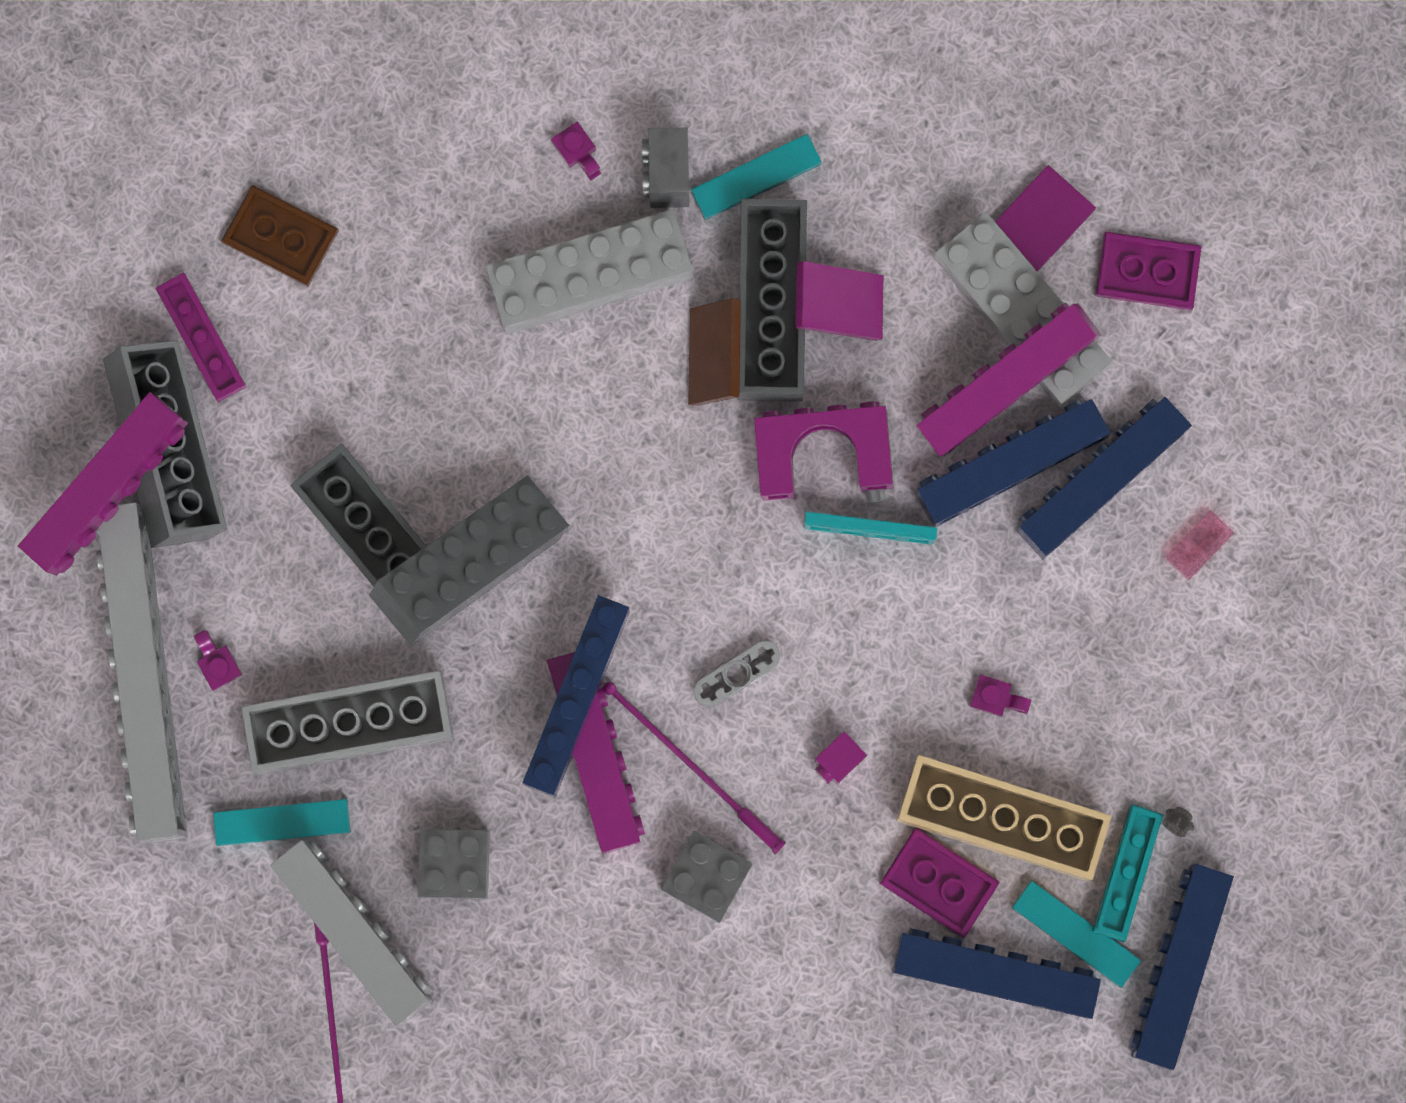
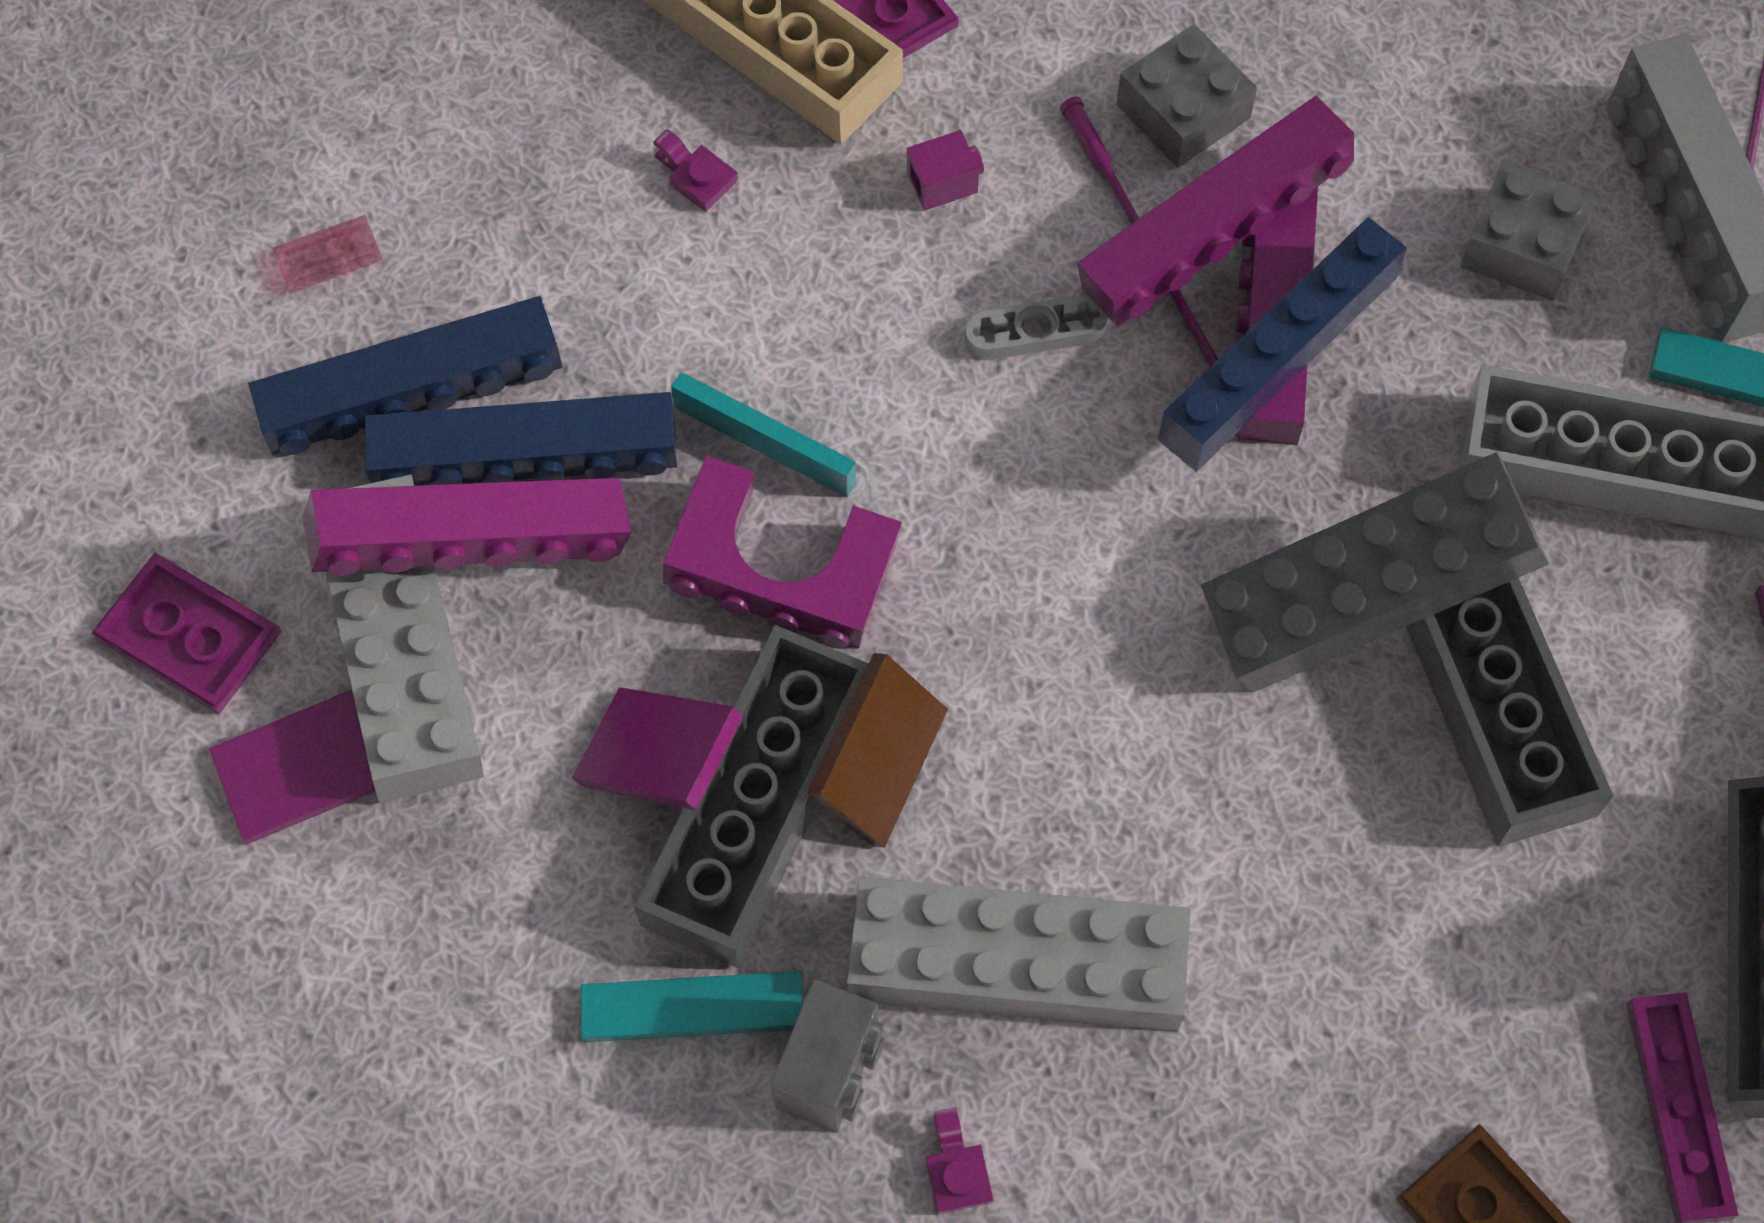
camera: 155 degrees left, 15 degrees down
none -> magenta brick [1077,95,1354,328]

